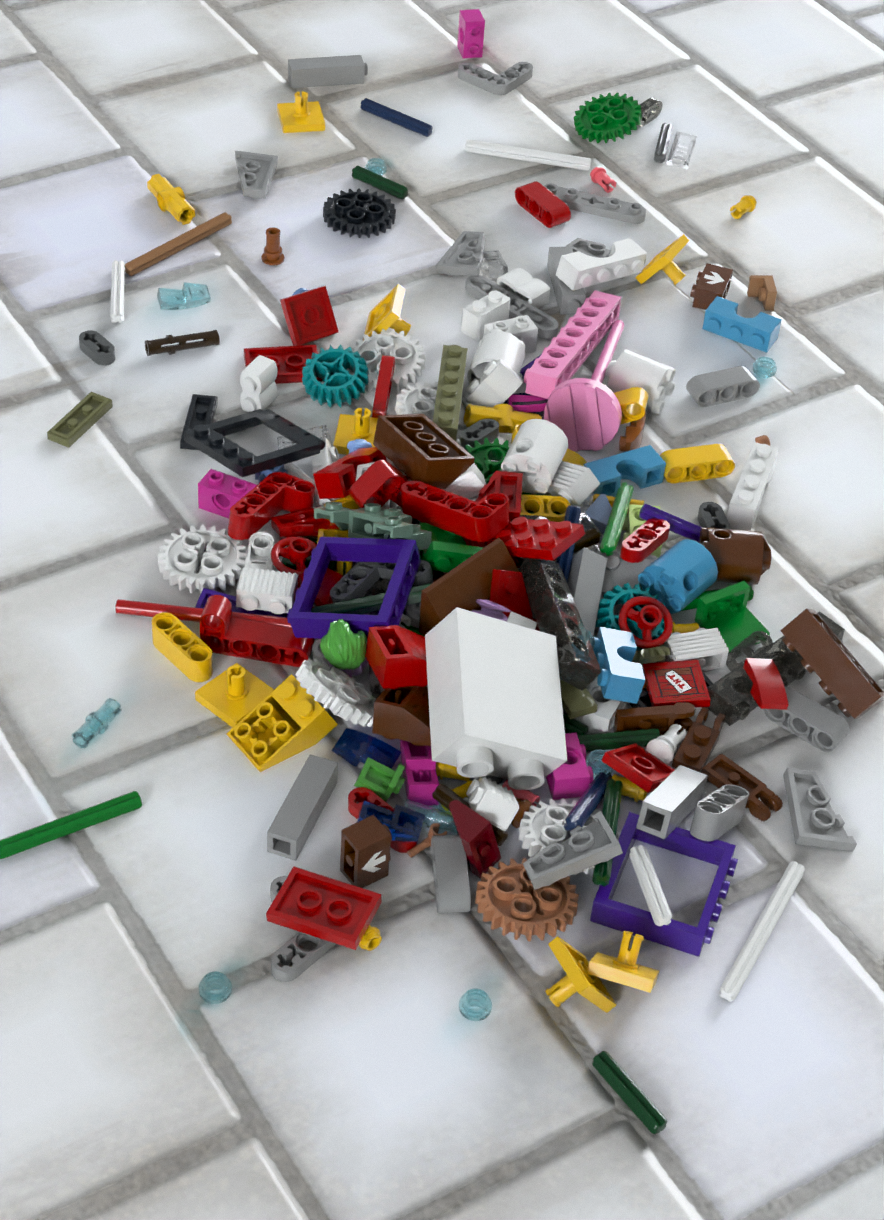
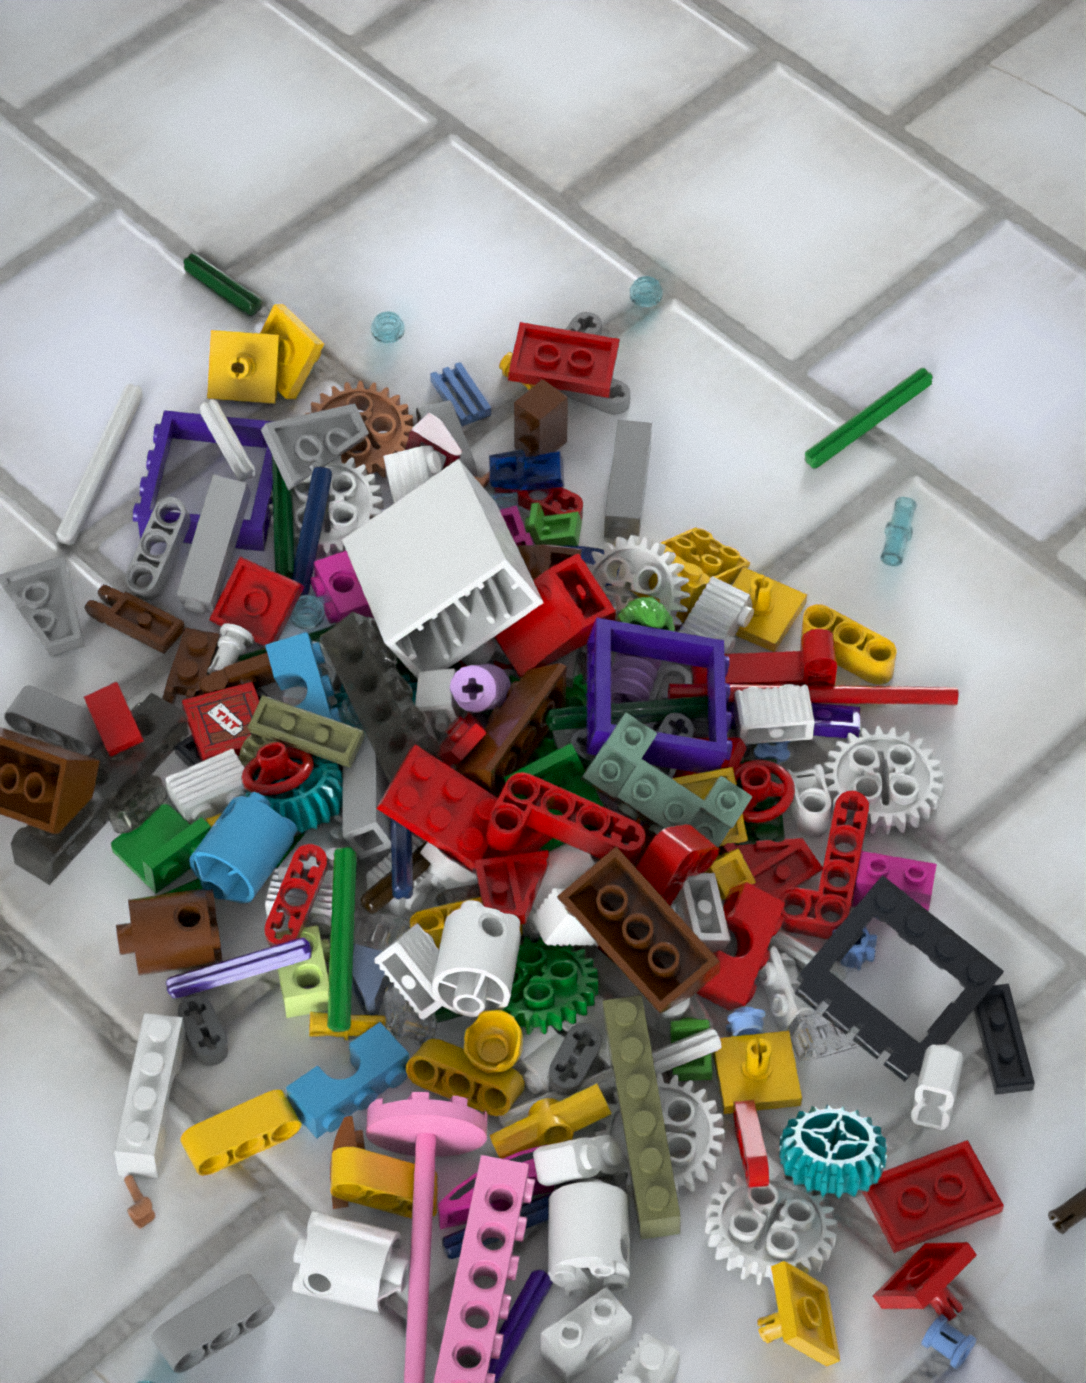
camera: 170 degrees right, 10 degrees up
none -> olive tile [247,695,365,768]
none -> medium blue tile [430,362,491,427]
none -> white brick [679,576,754,654]

